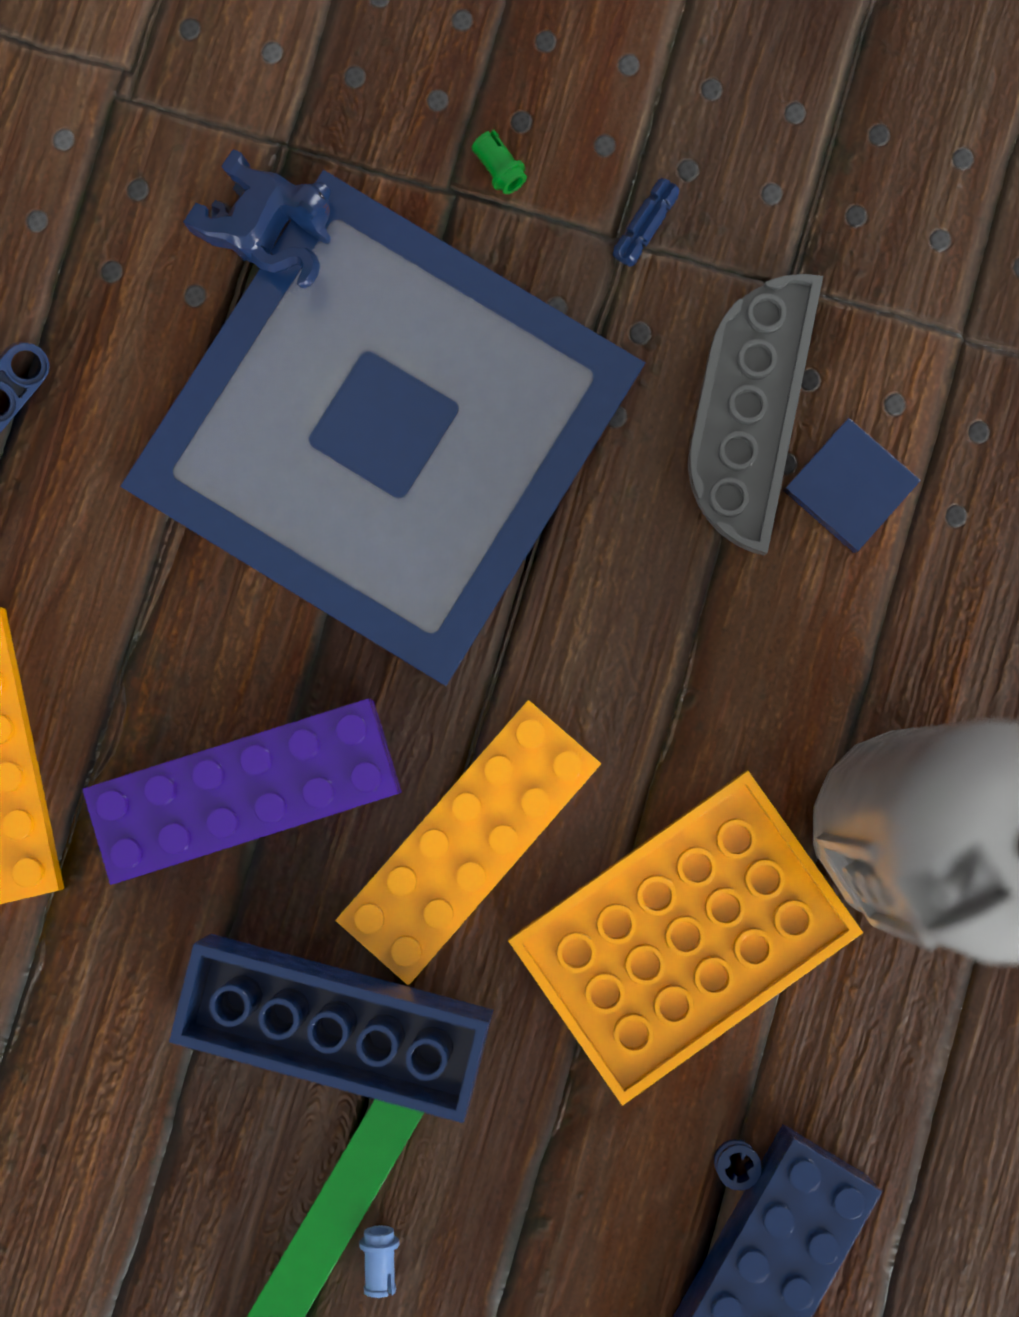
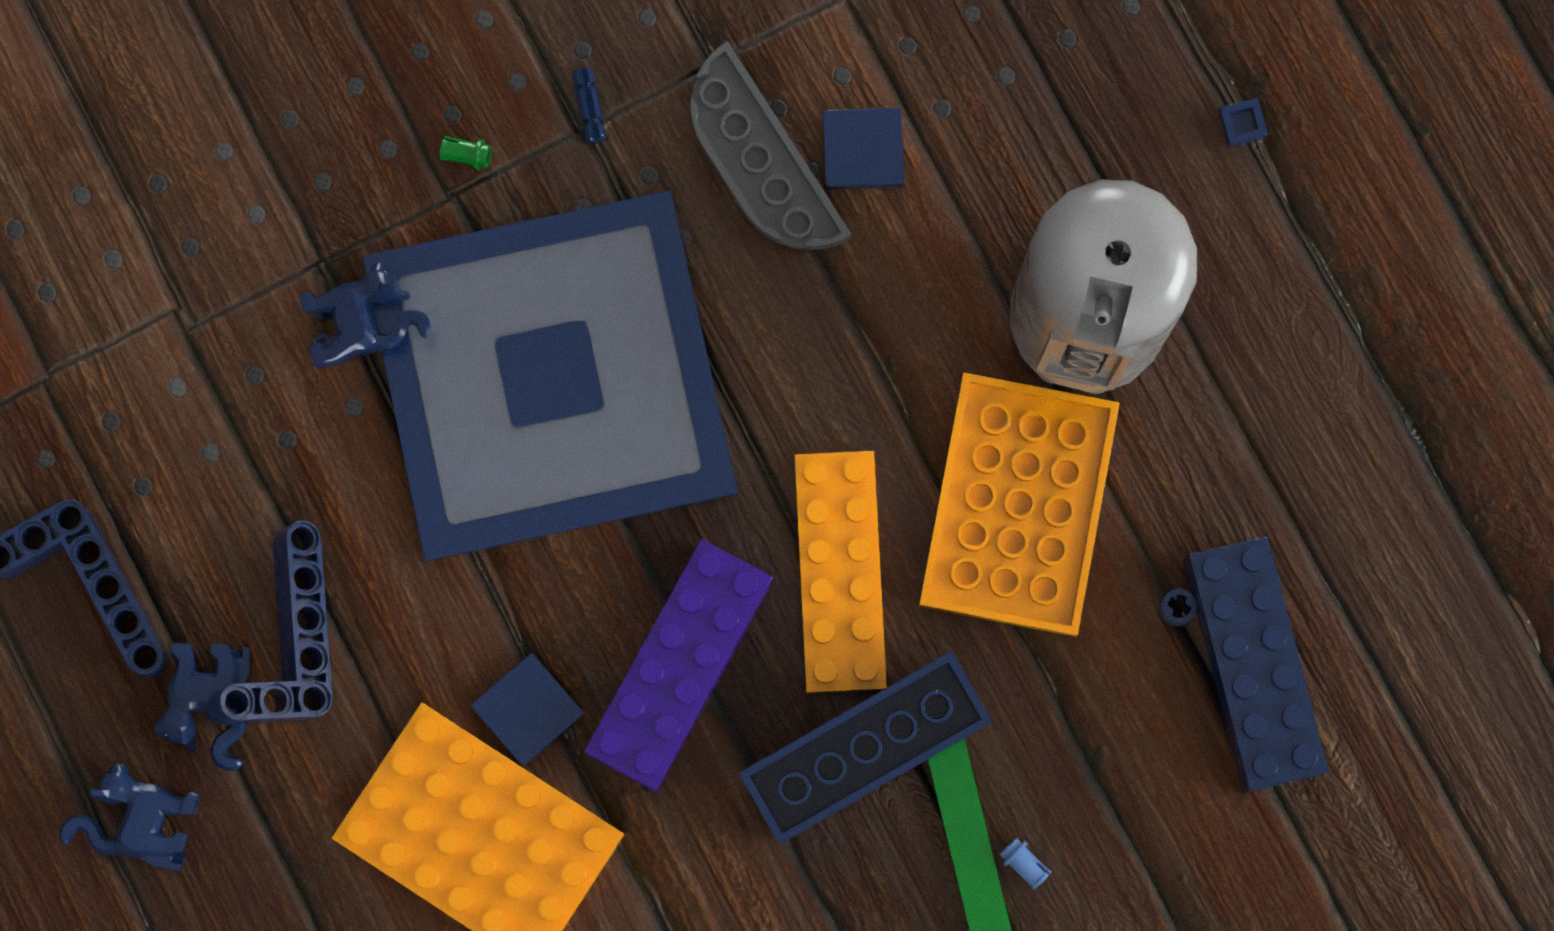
camera: 45 degrees left, 5 degrees down
none -> dark blue tile [471,653,585,767]

